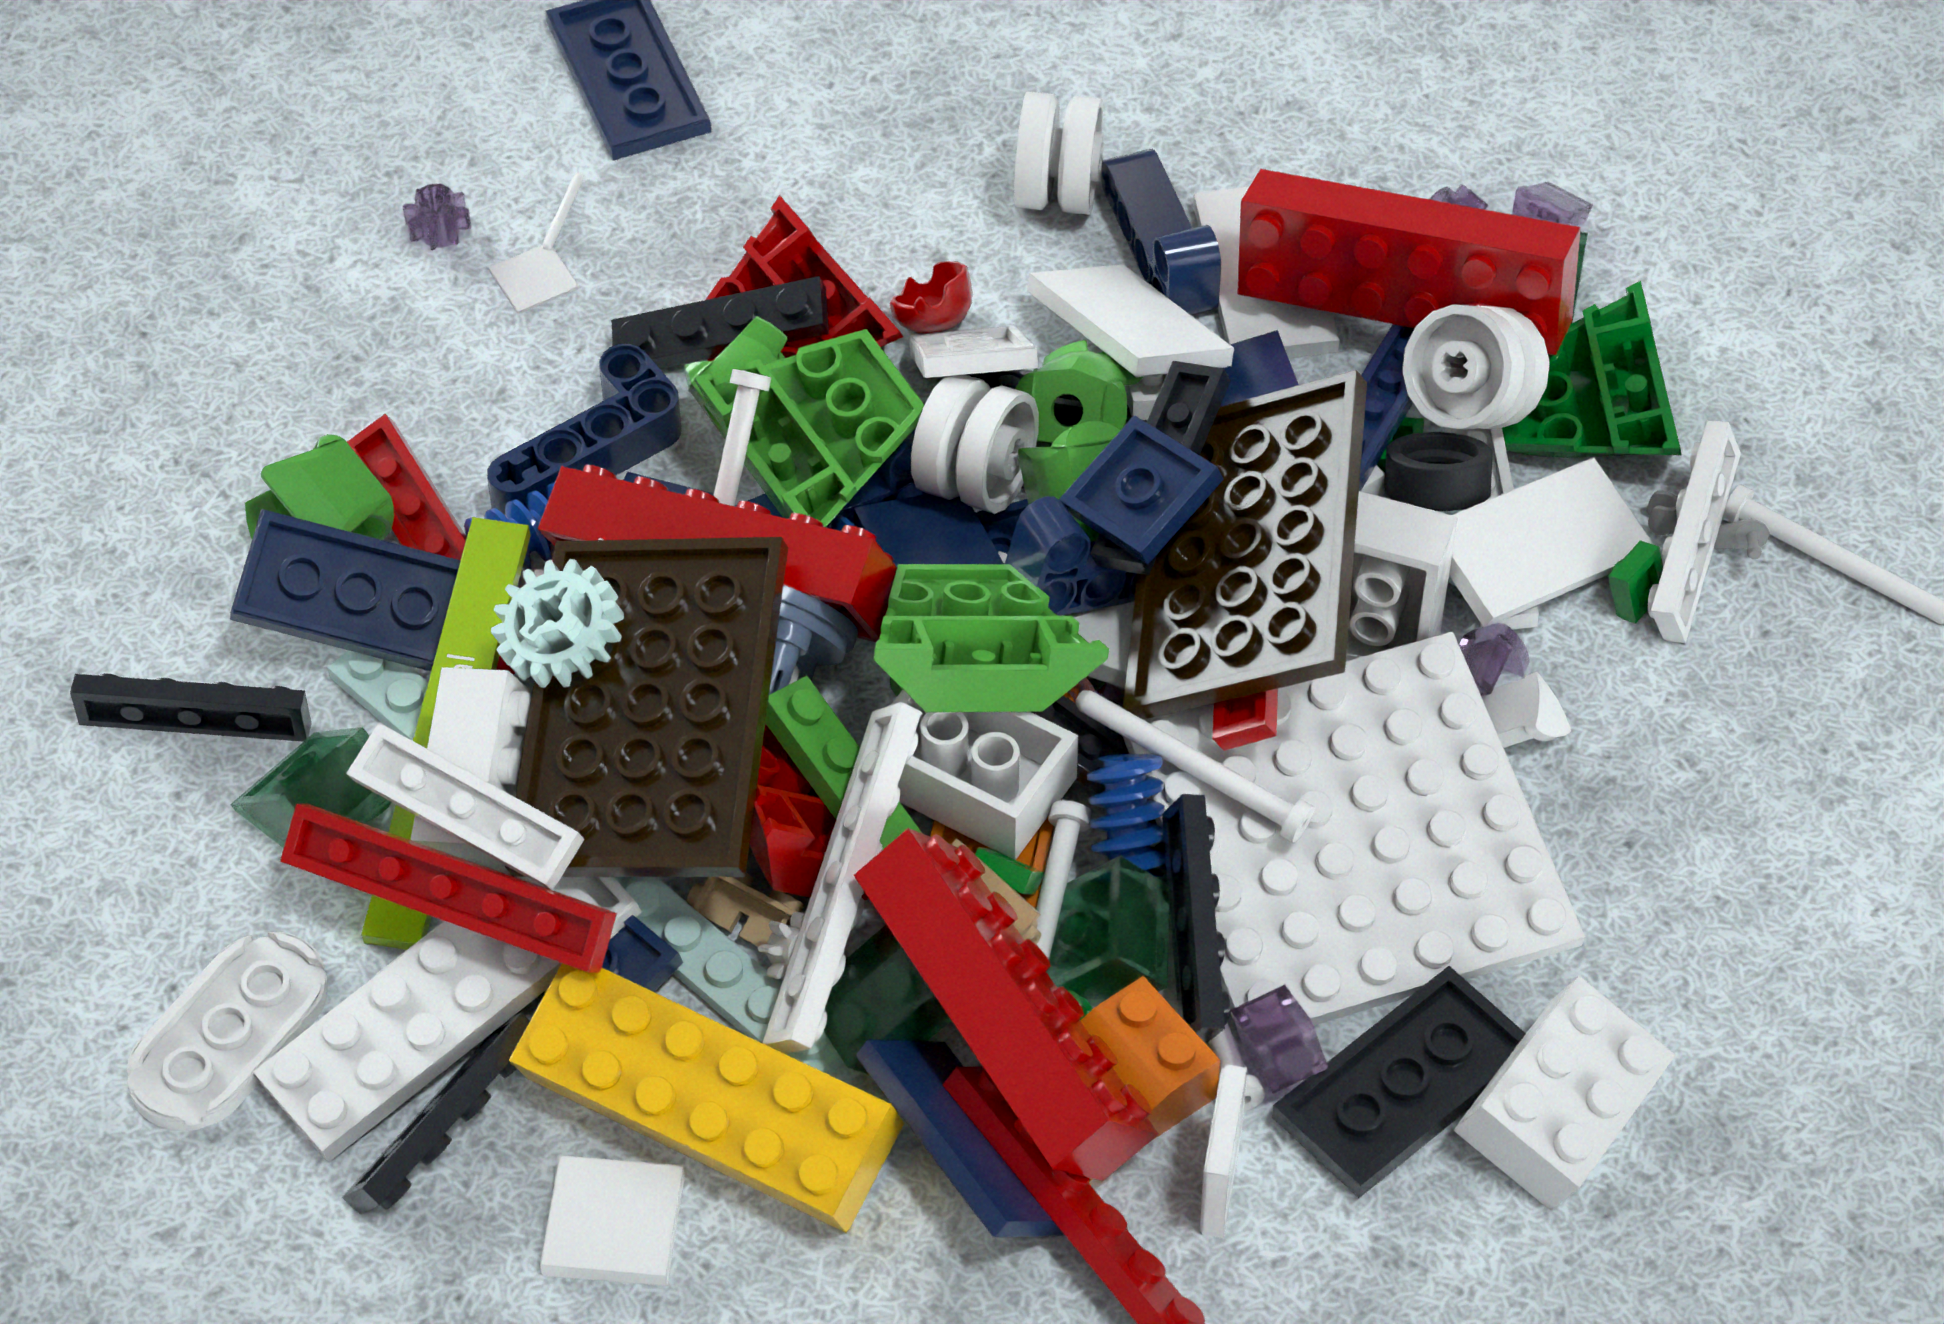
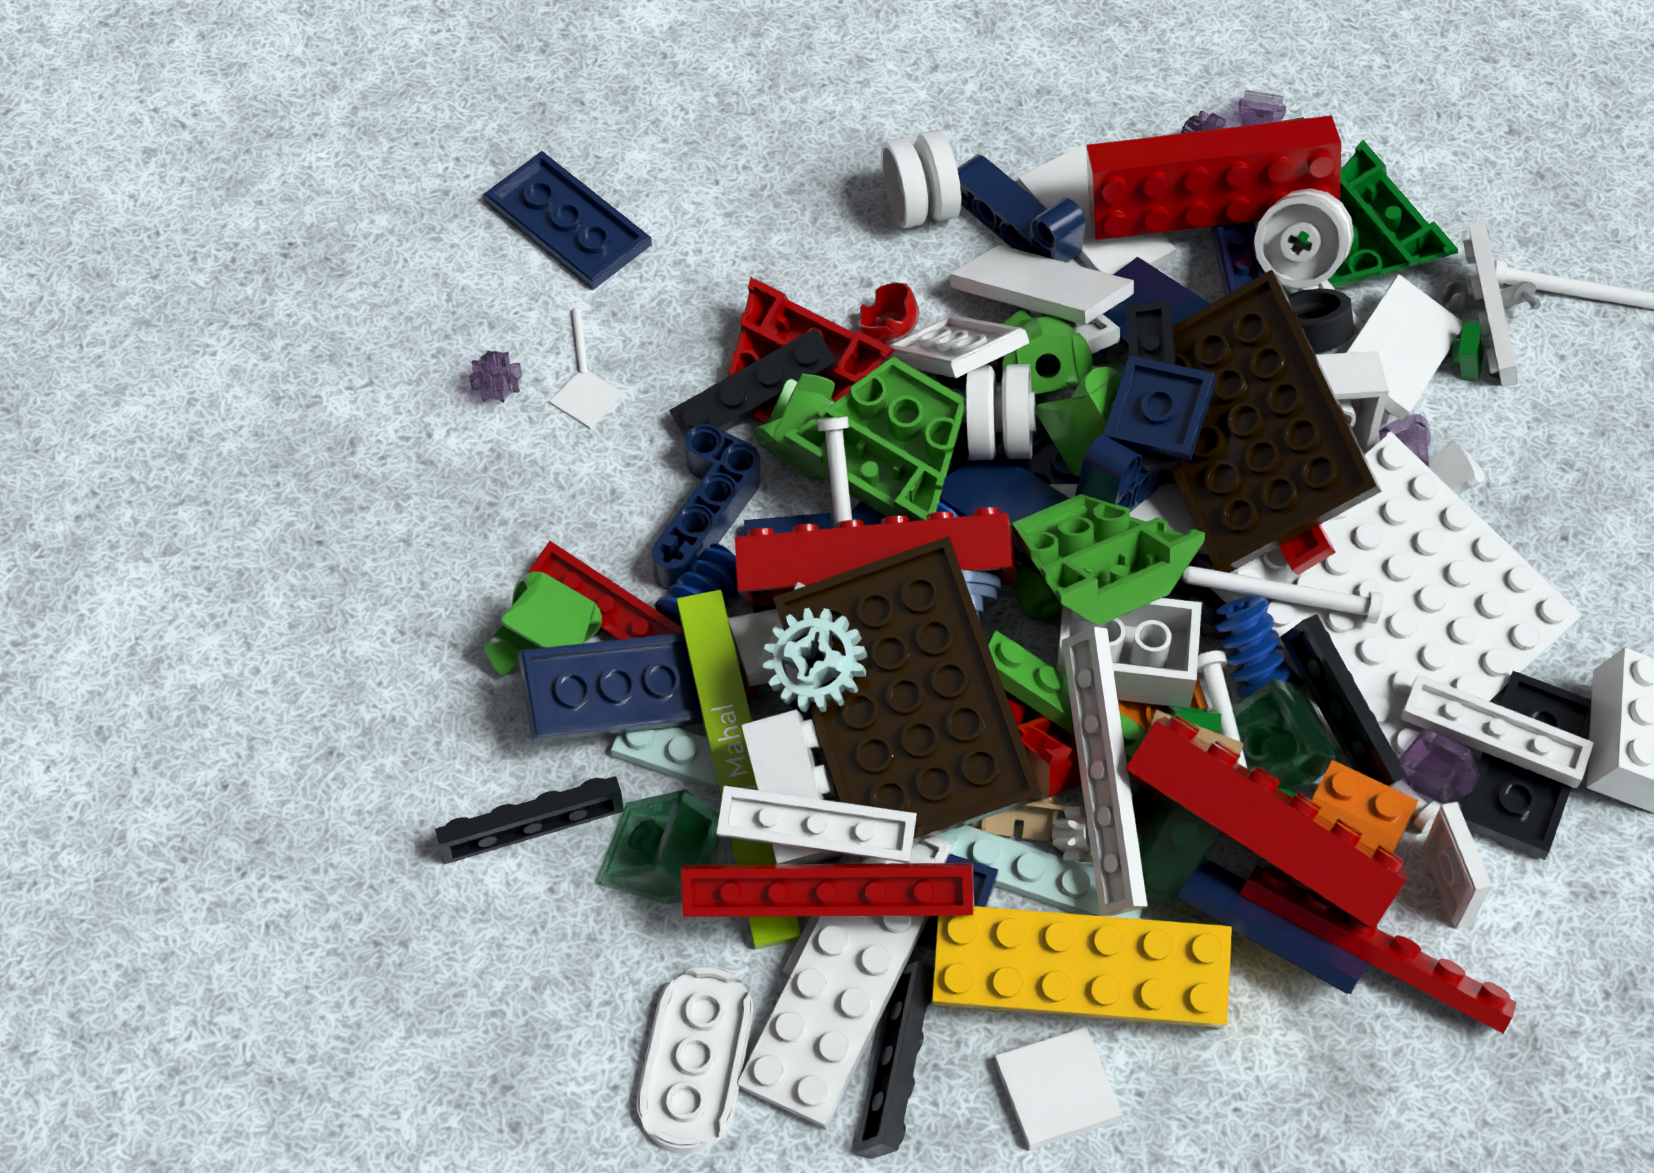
camera: 25 degrees left, 5 degrees up
none -> white plate [1400,674,1594,788]

